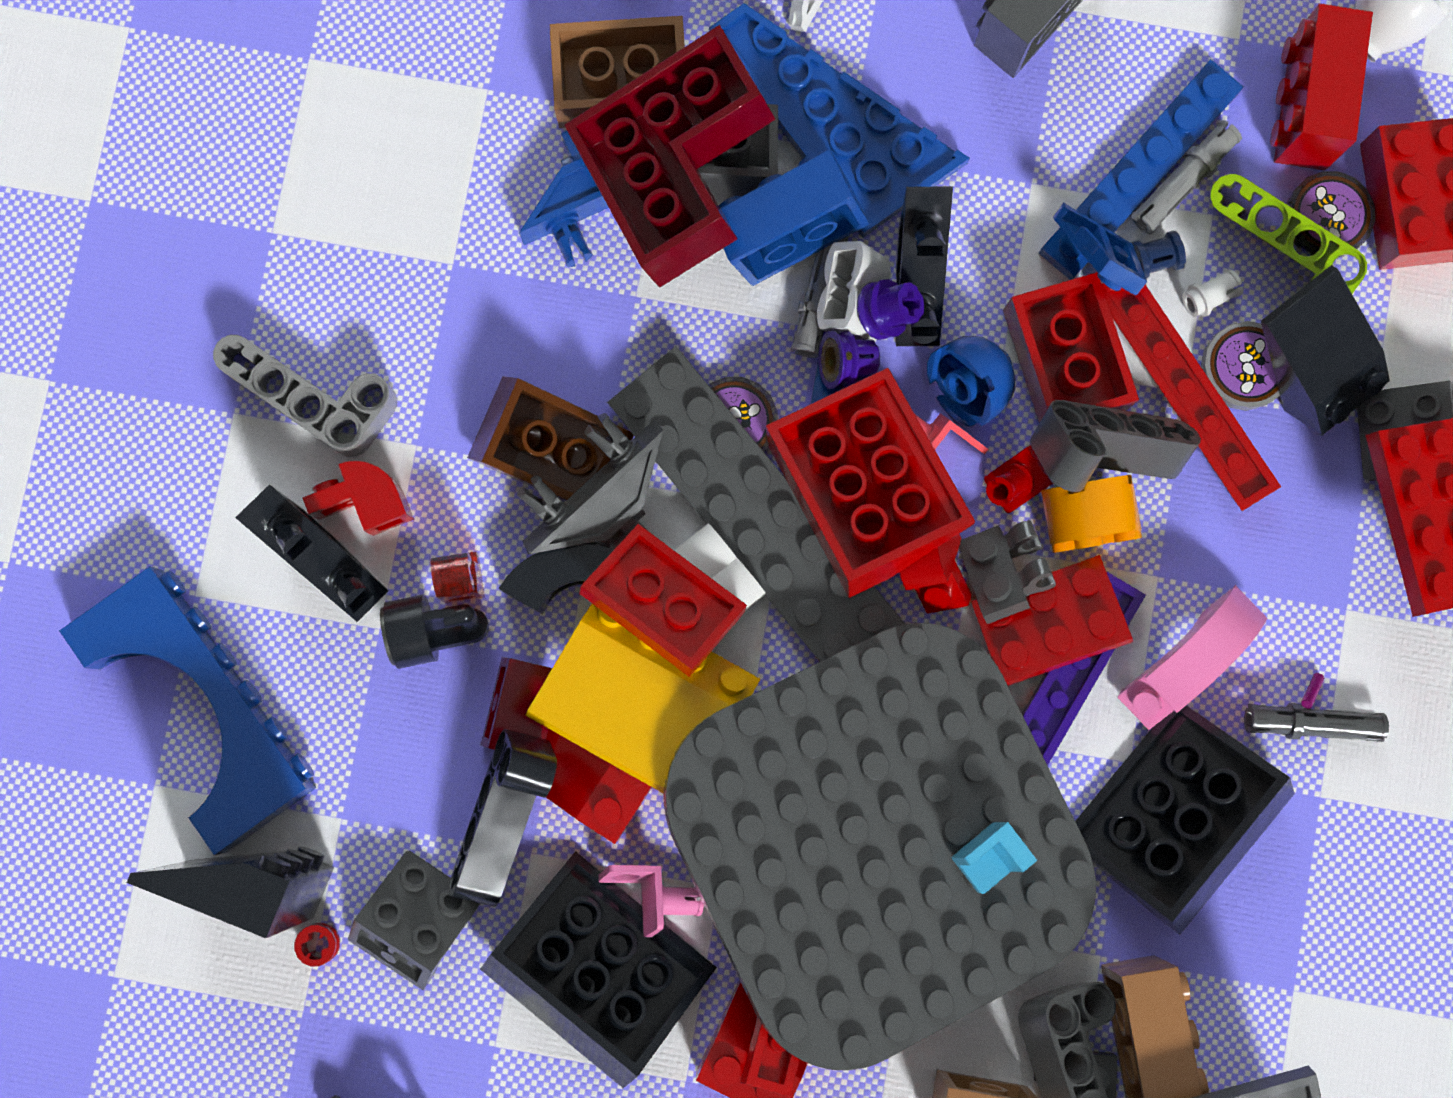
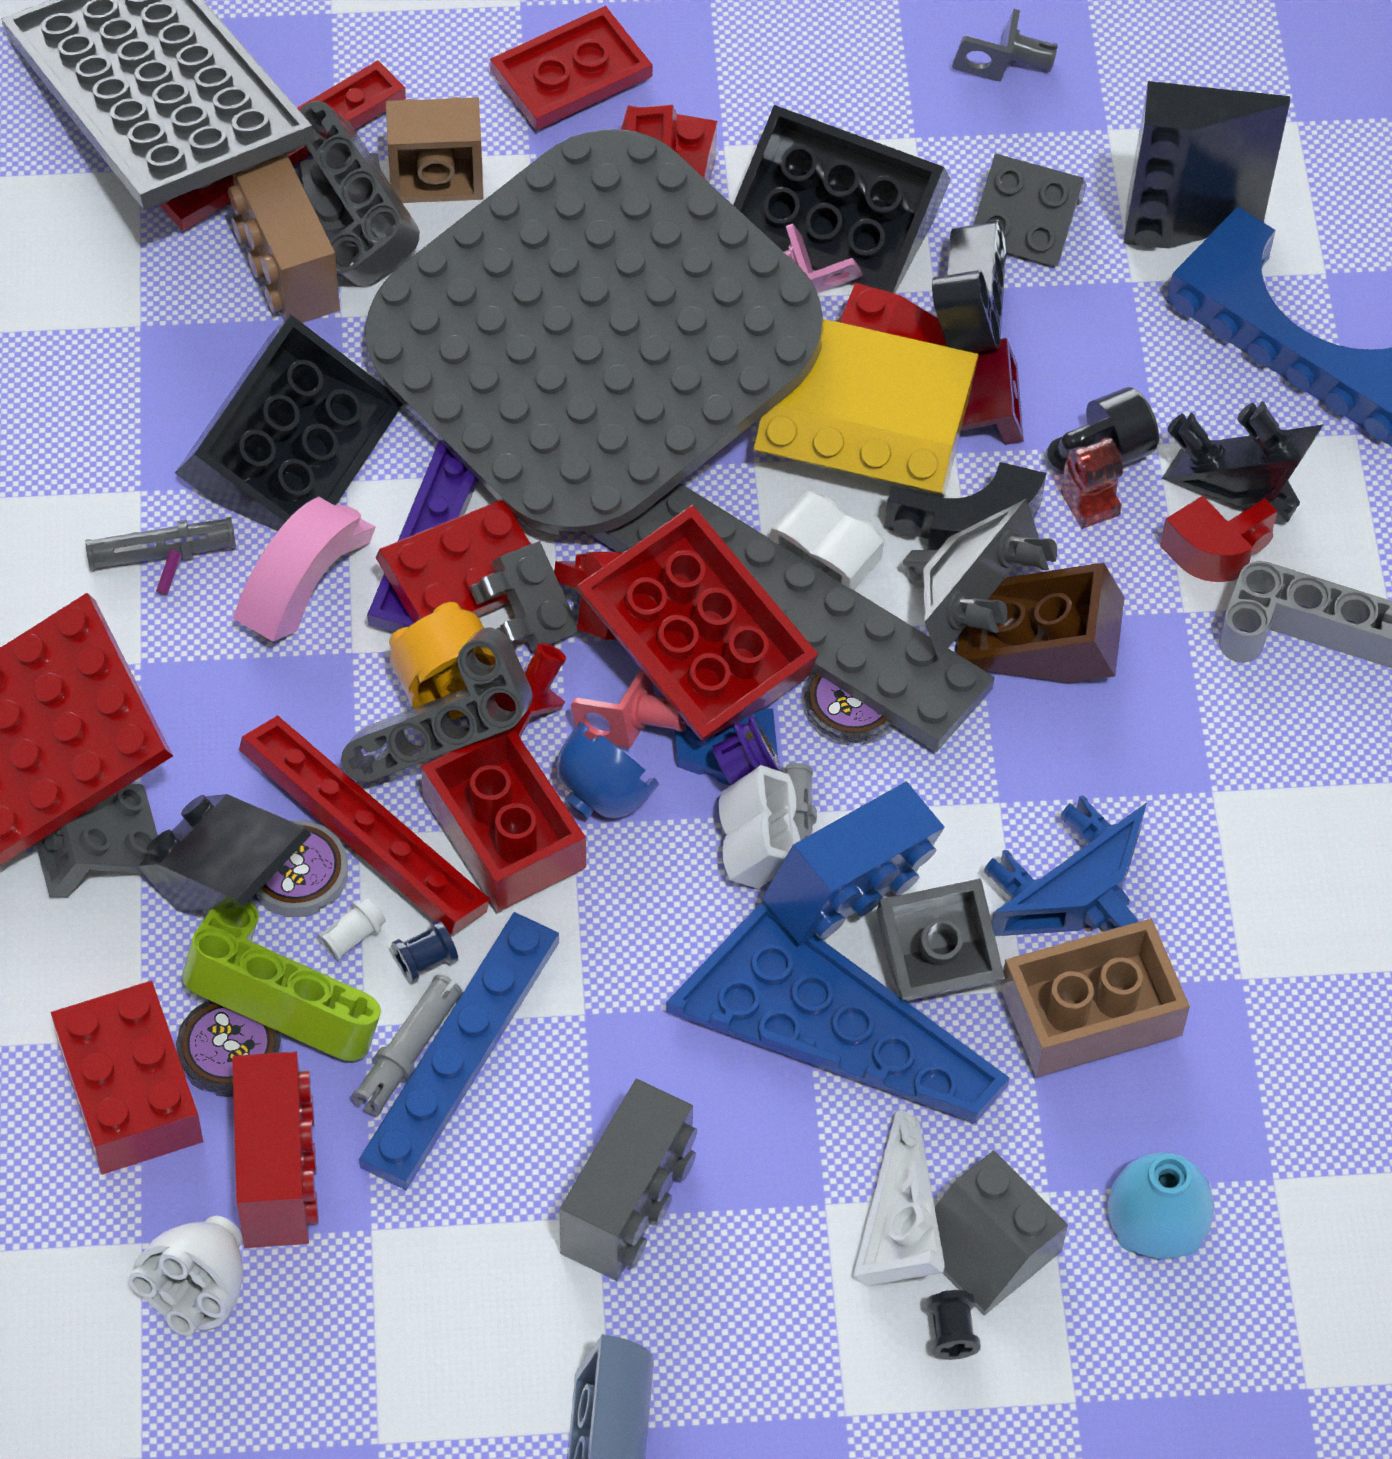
camera: 165 degrees right, 25 degrees down
red bush [294,923,340,967] -> none
dark red brick [564,25,776,288] -> none
red plate [579,524,747,677] -> none
dark purple piece [857,279,924,340] -> none
black connector [896,186,953,346] -> none
medium azure panel [951,822,1037,894] -> none
blue wing [1053,202,1147,296] -> none

